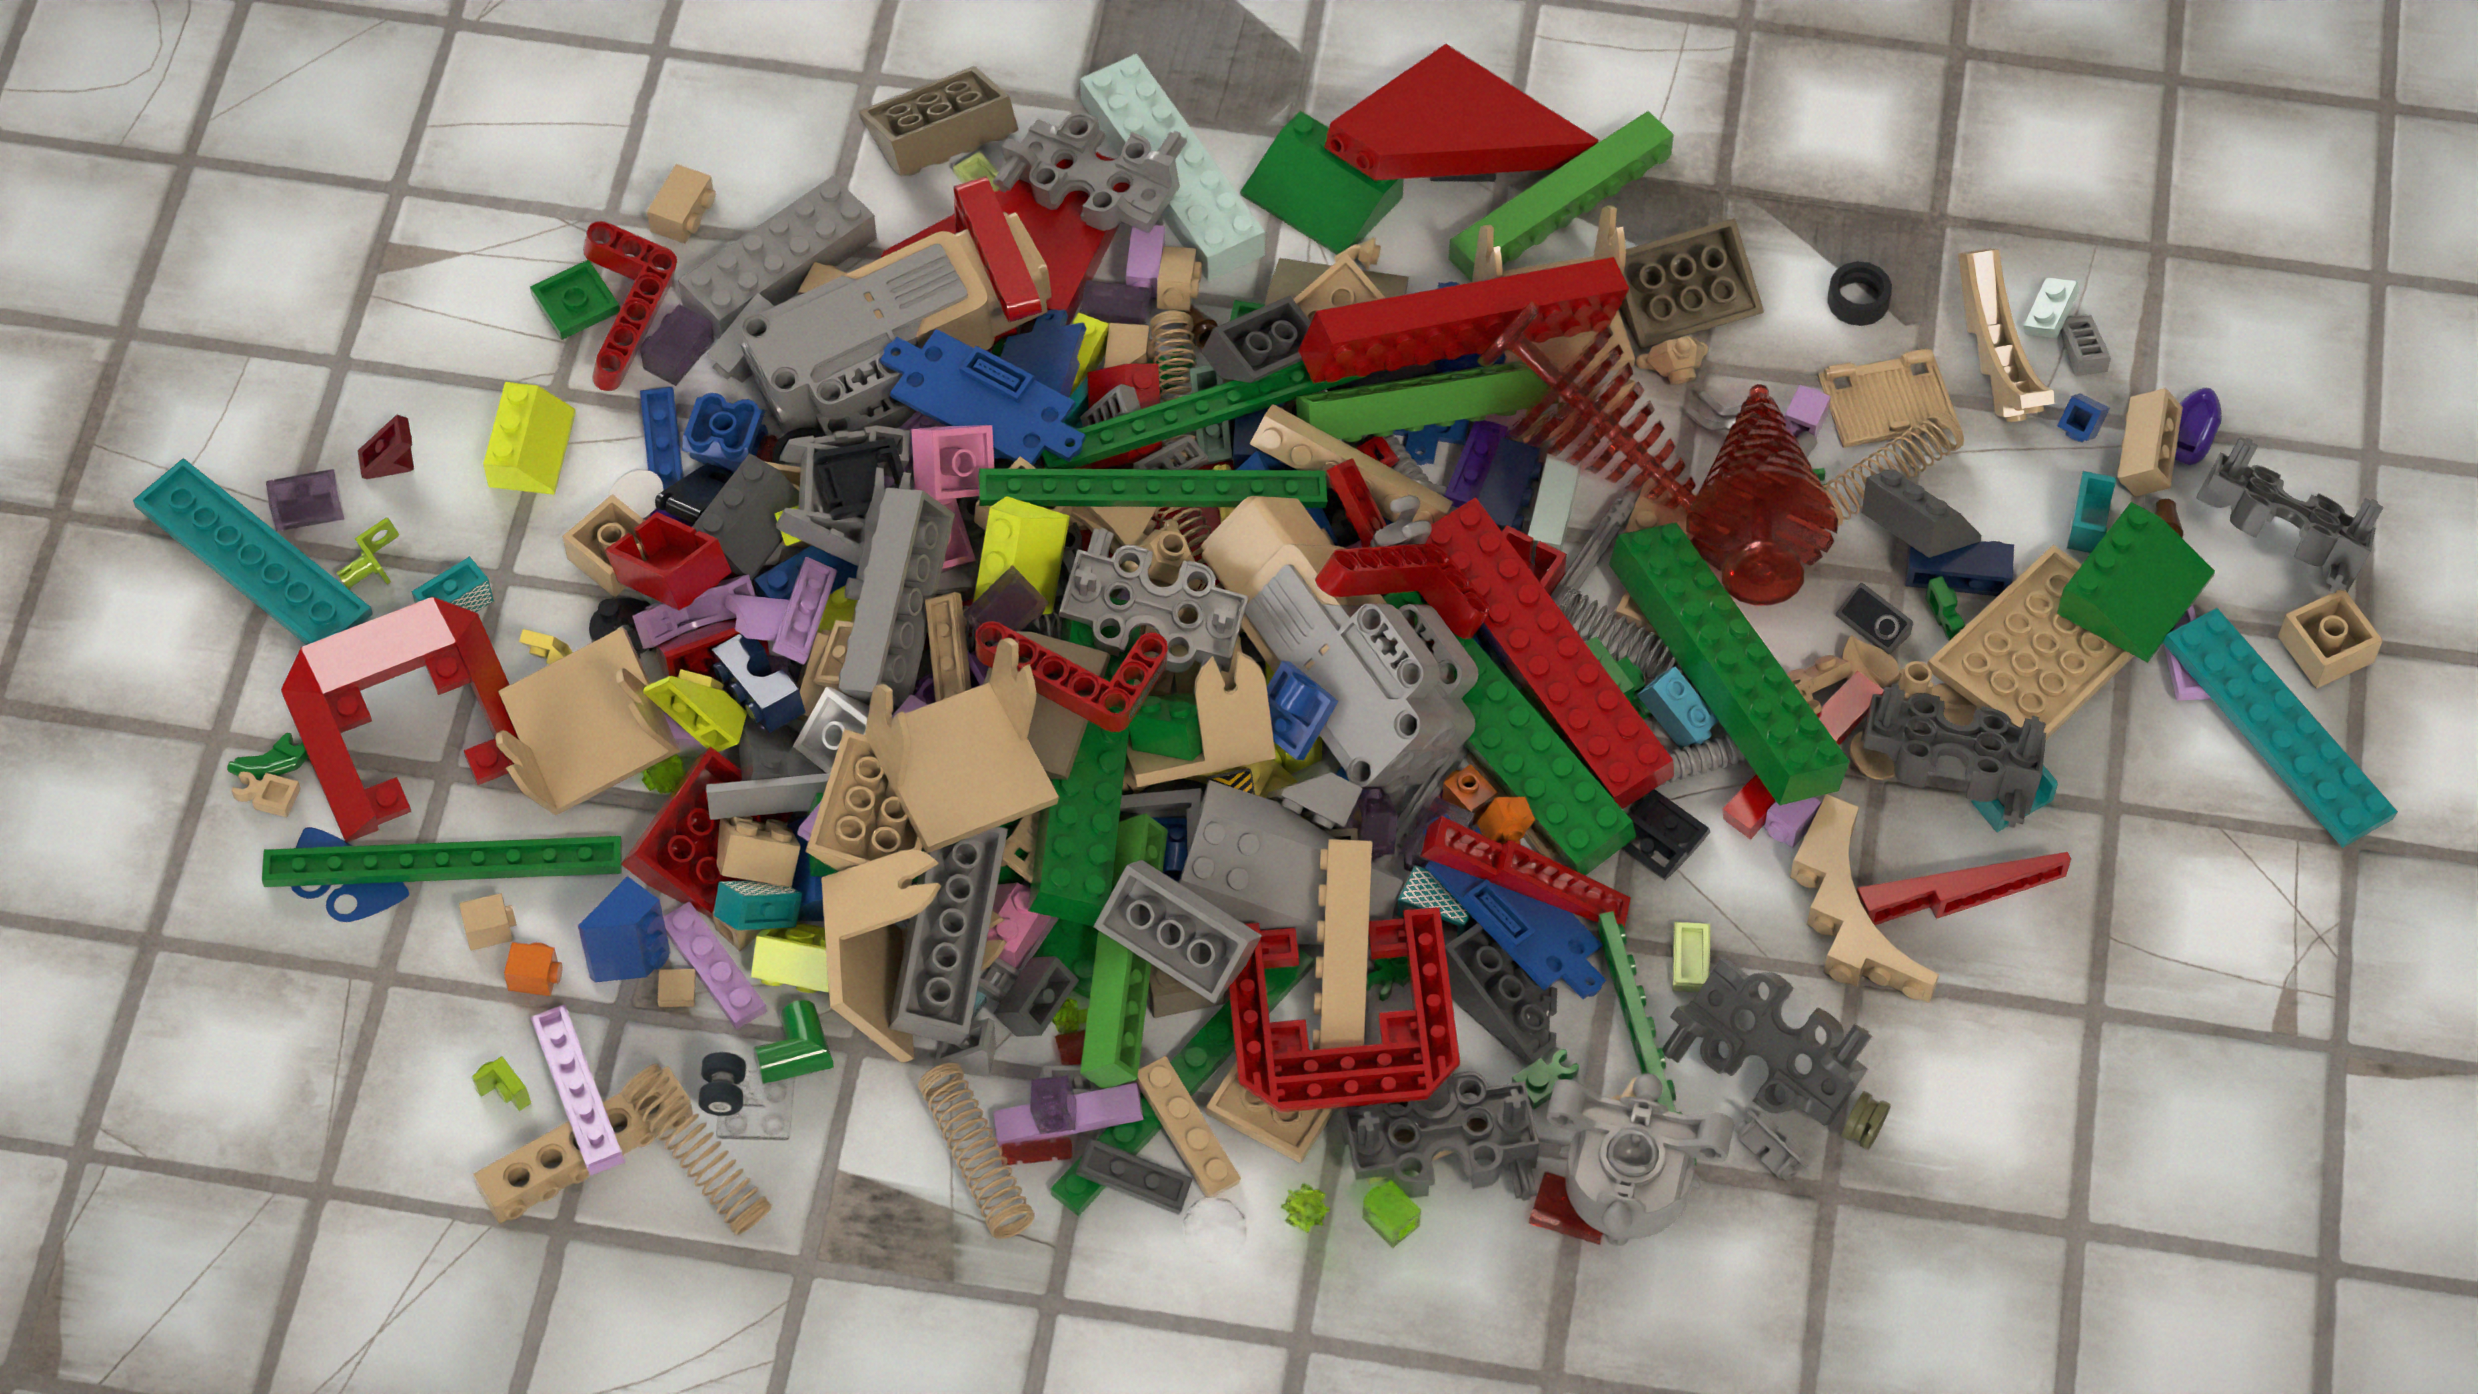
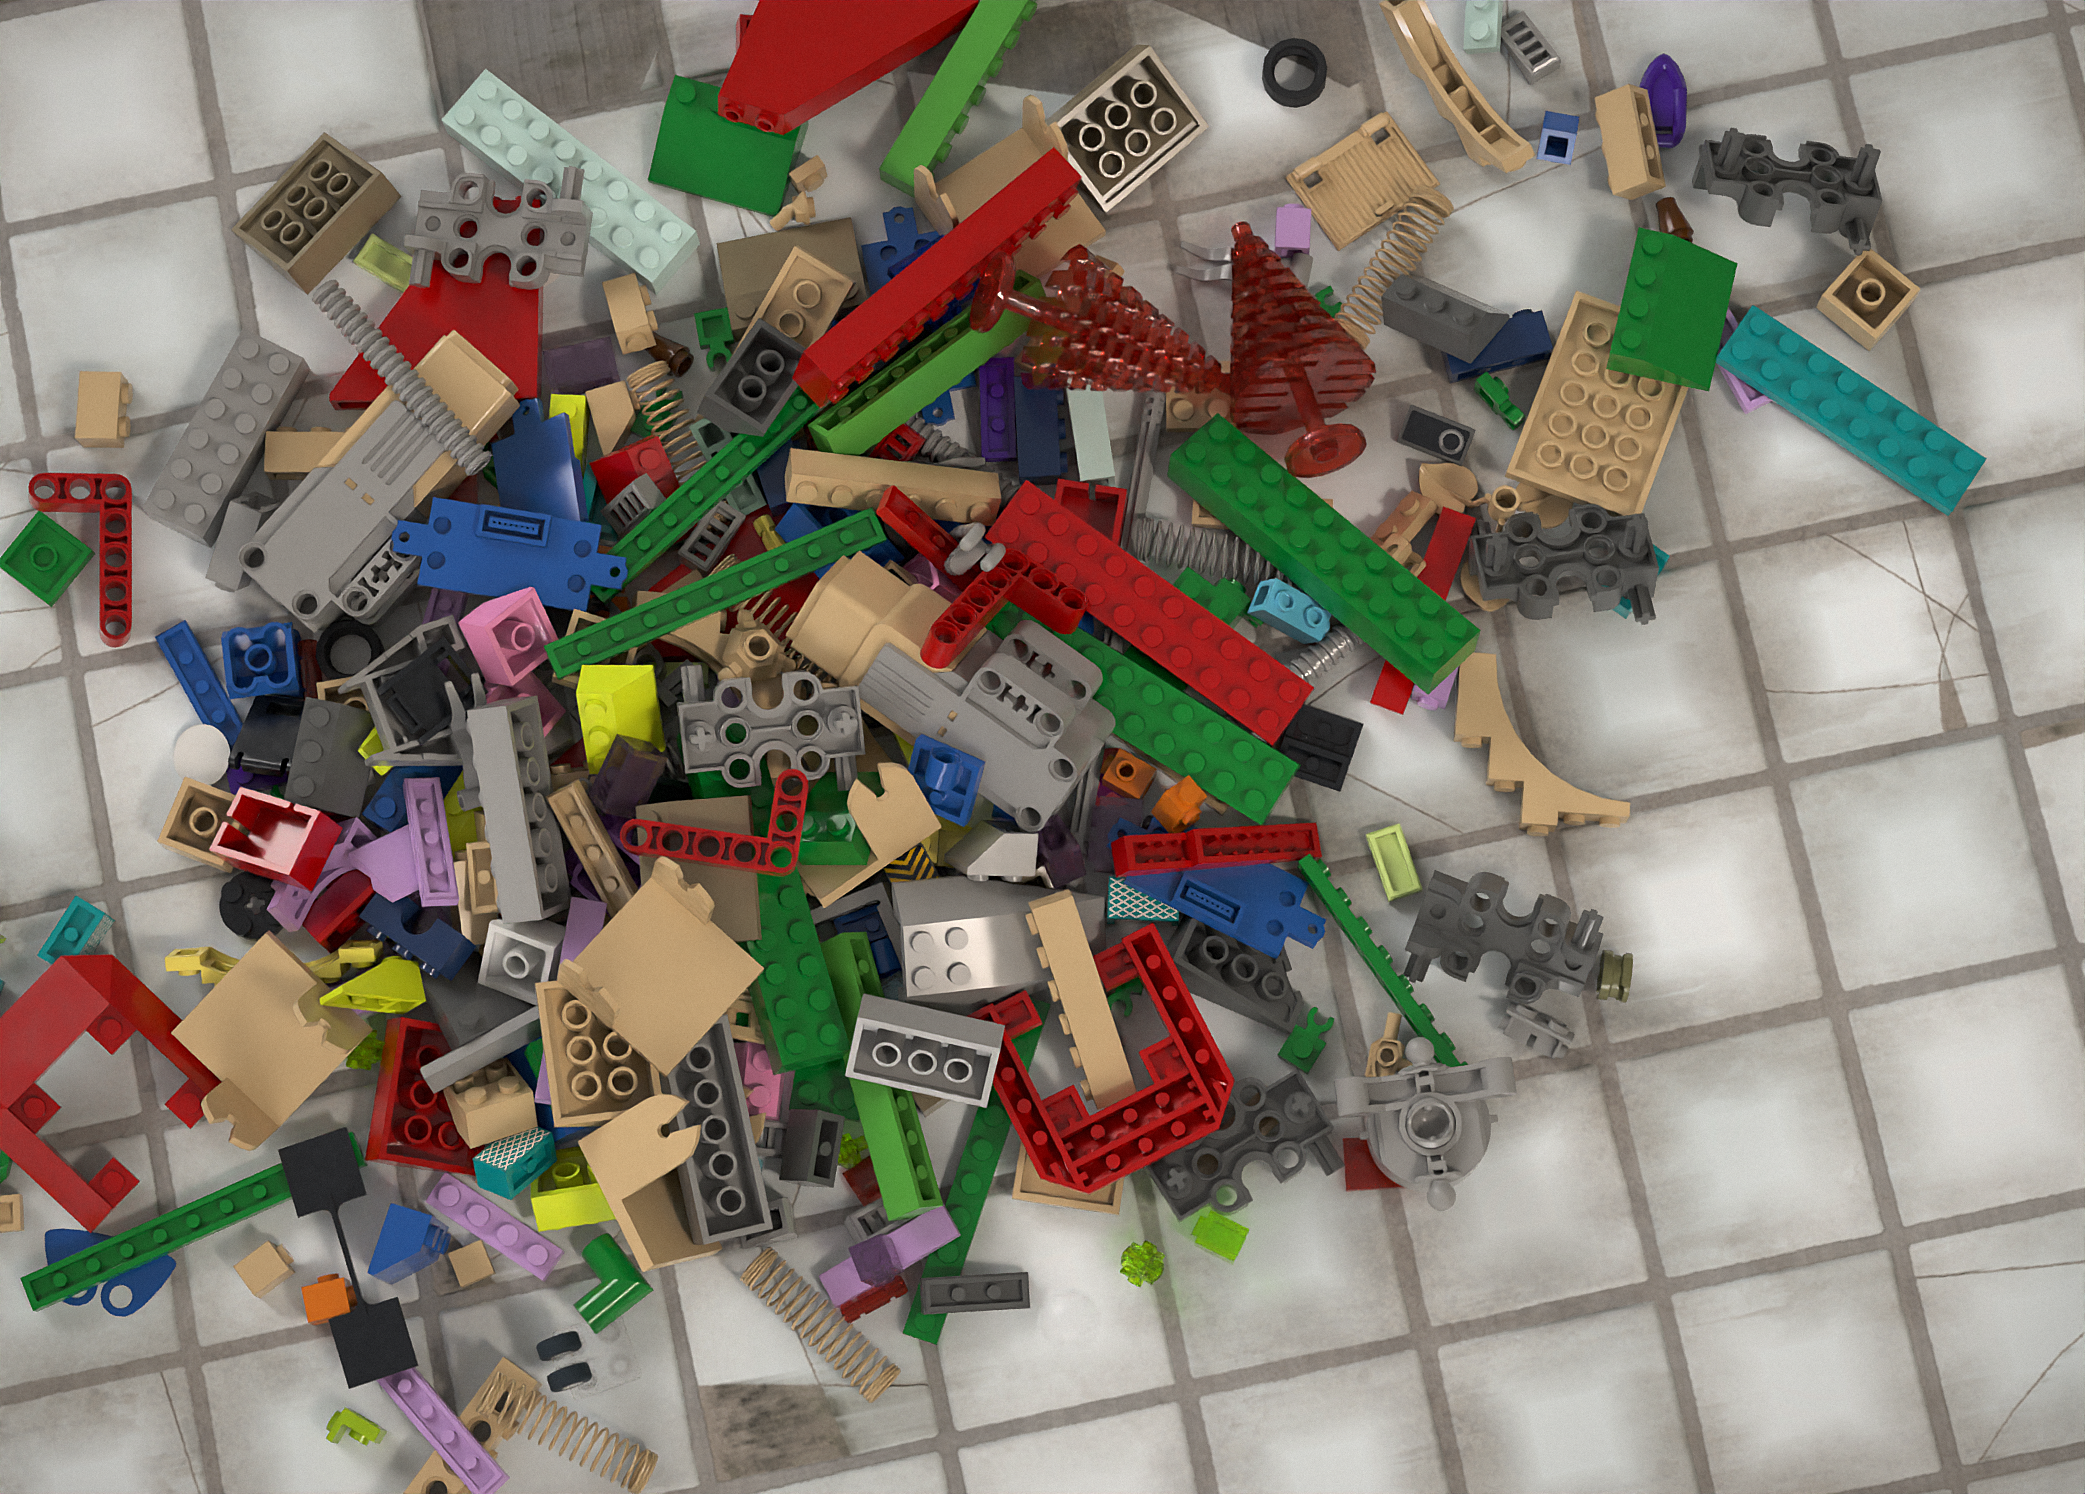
camera: 15 degrees left, 20 degrees up
neon yellow slope [483,382,576,495] -> none
clear purple brick [640,304,715,386] -> none
red beam [953,176,1042,323] -> none
lavender brick [1126,225,1165,299] -> none
tan plate [1135,1056,1241,1200] -> none
tan rock [1636,336,1708,385] -> none
red slope [1856,852,2071,925] -> none
teal panel [2067,471,2116,553] -> none
none -> black hinge [278,1127,419,1389]
none -> light grey piece [312,280,492,476]
none -> tan plate [789,155,828,194]

